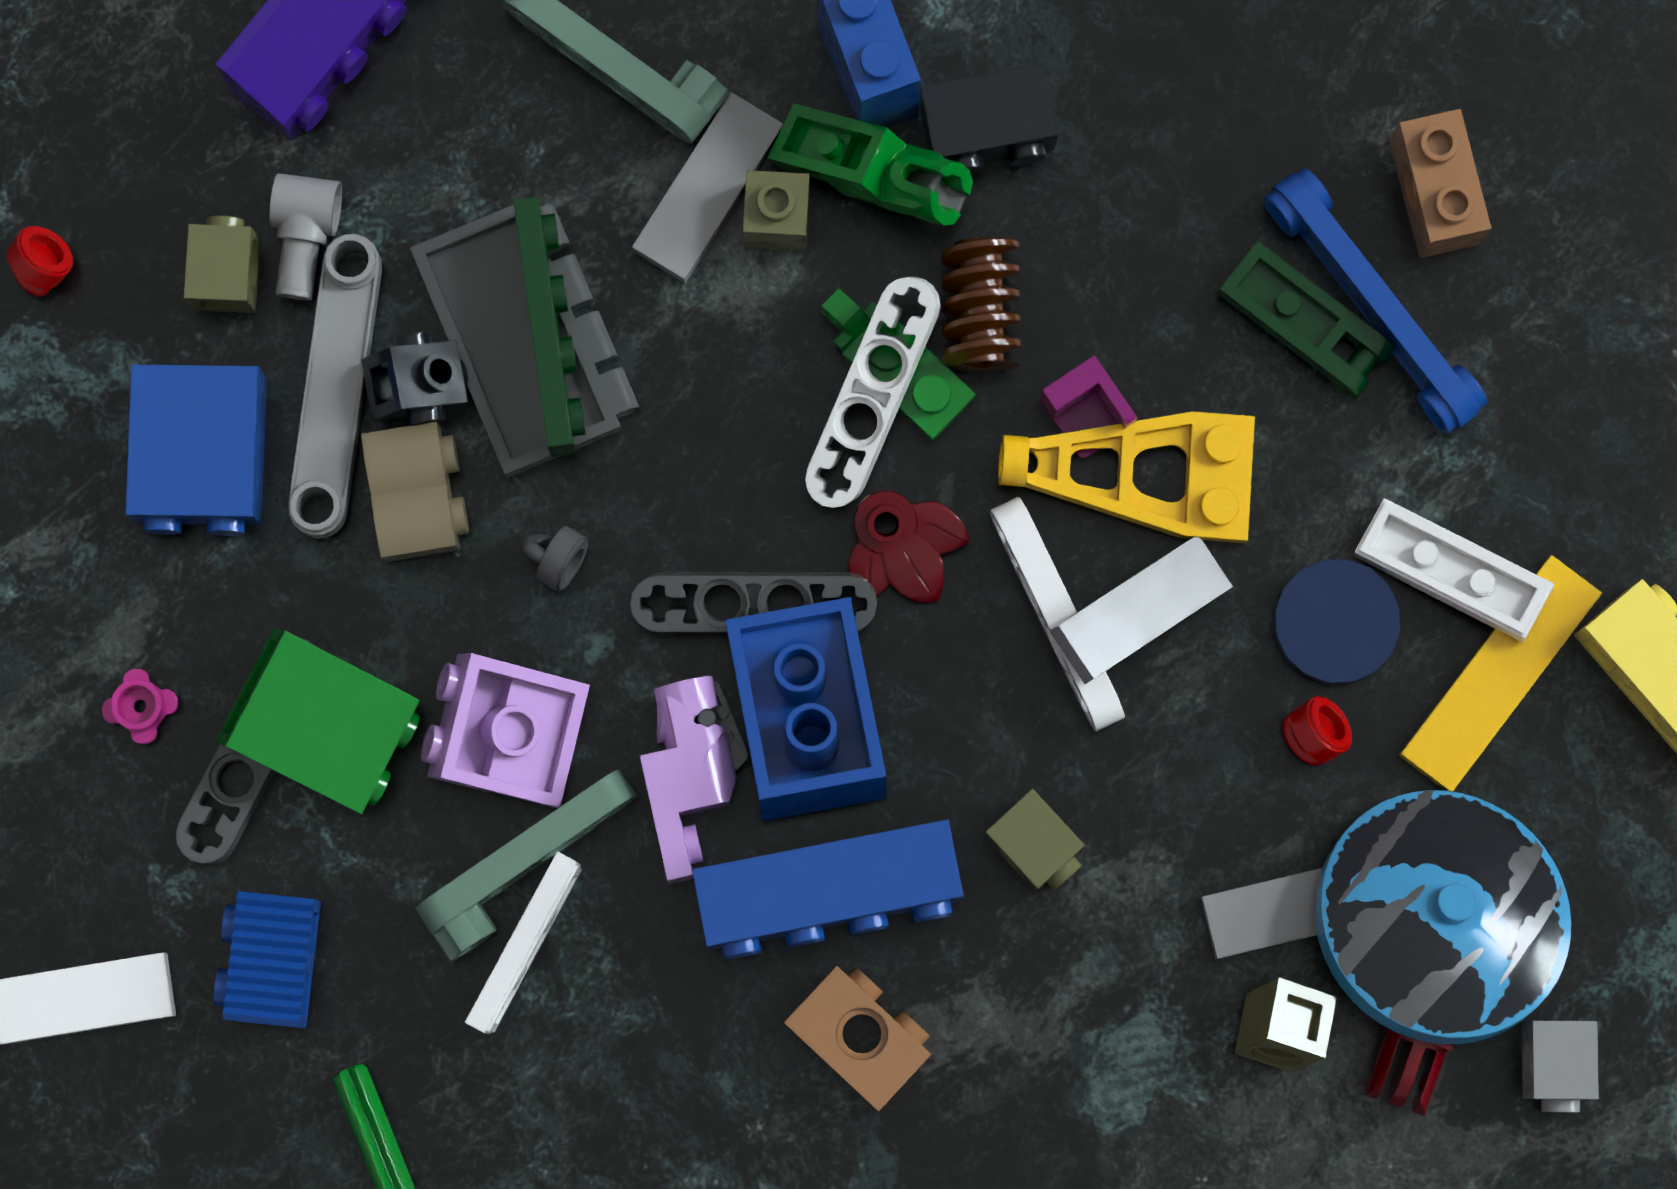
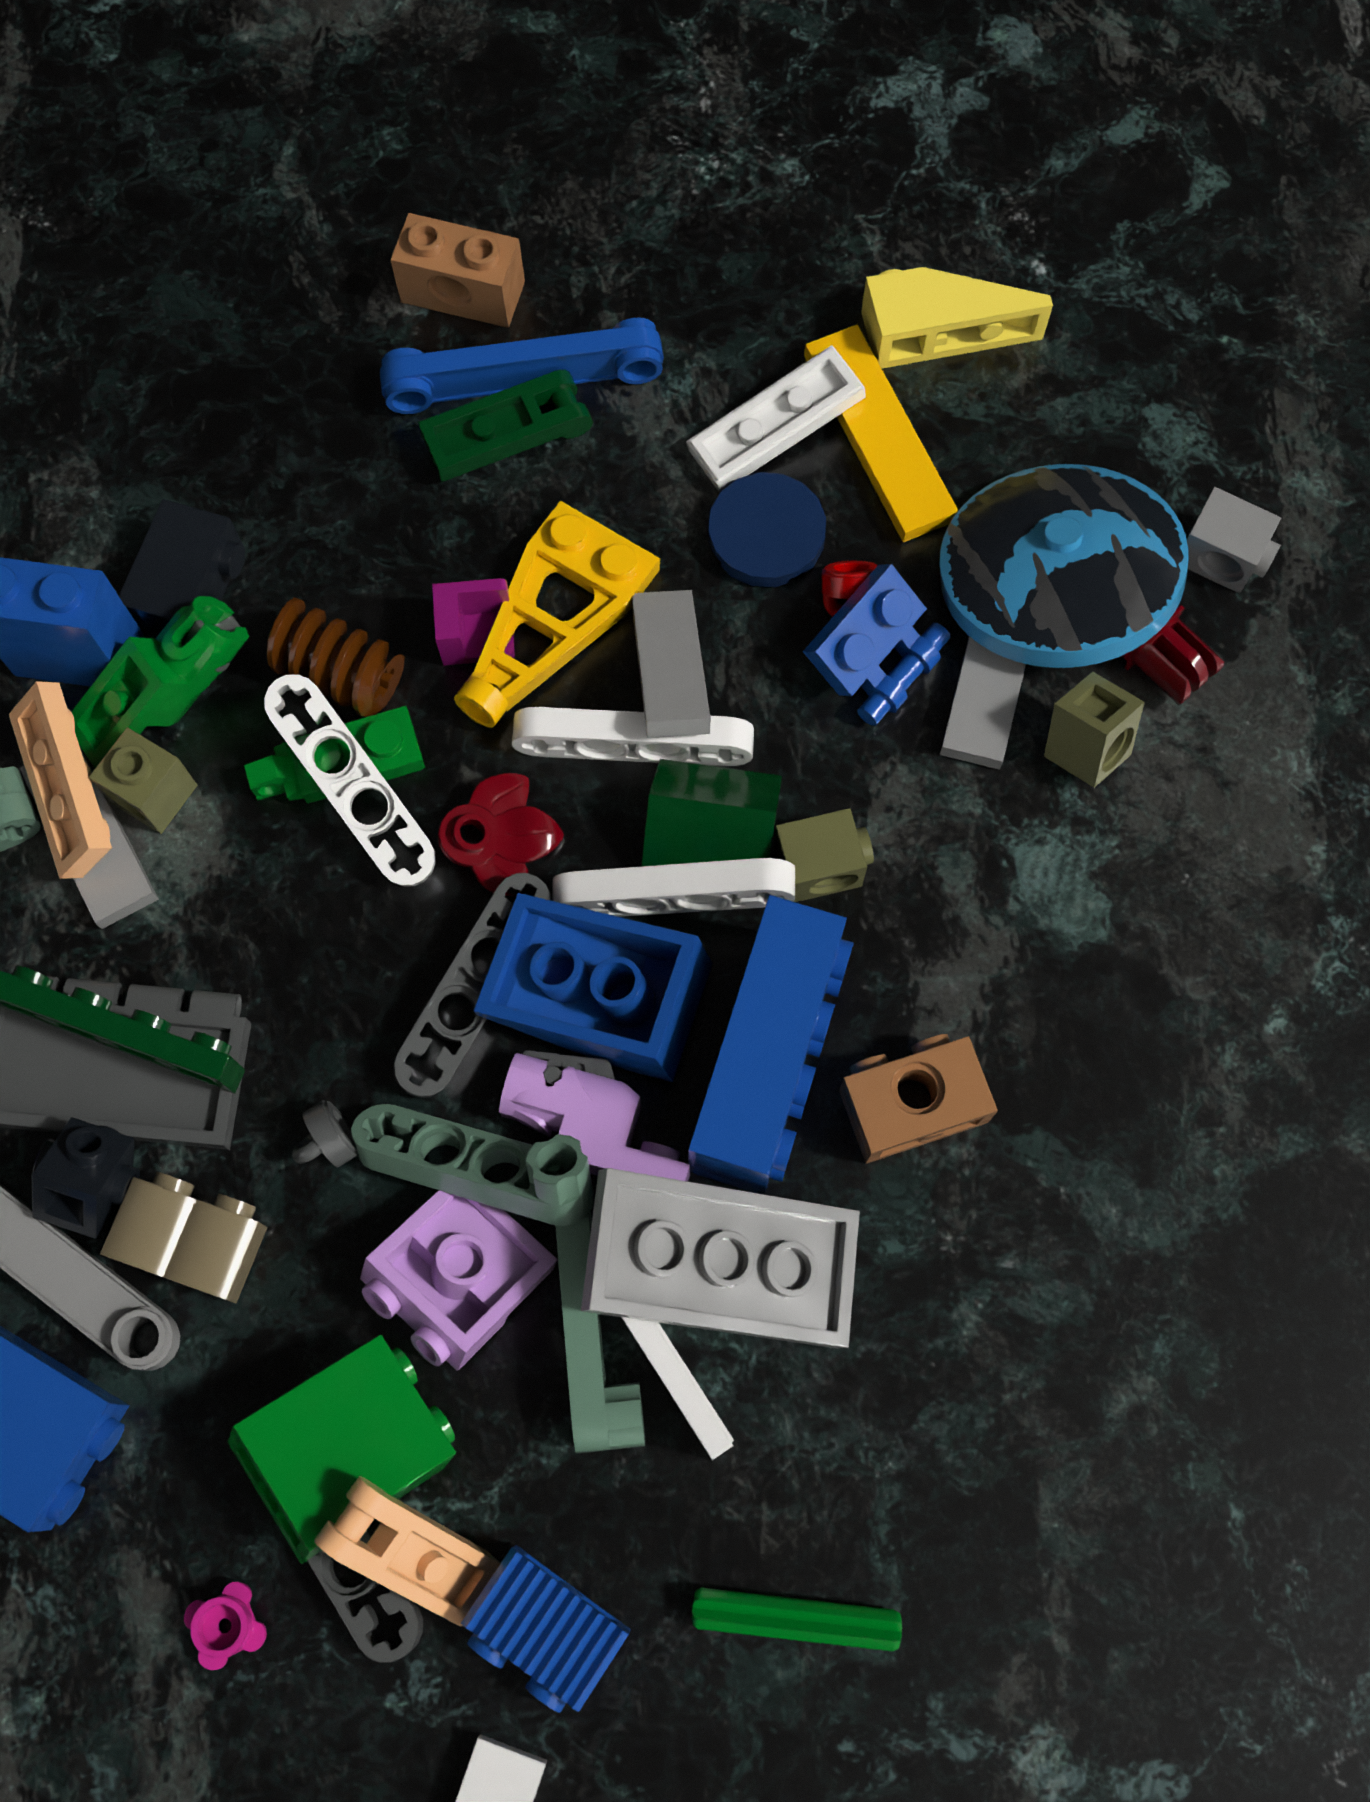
camera: 60 degrees left, 10 degrees down
none -> light nougat plate [9,681,112,879]
none -> light nougat plate [314,1476,501,1627]
none -> sand green beam [351,1104,595,1226]
none -> white beam [552,858,795,917]
none -> light grey plate [581,1168,860,1348]
none -> dark green slope [642,759,782,867]
none -> blue plate [802,564,951,726]

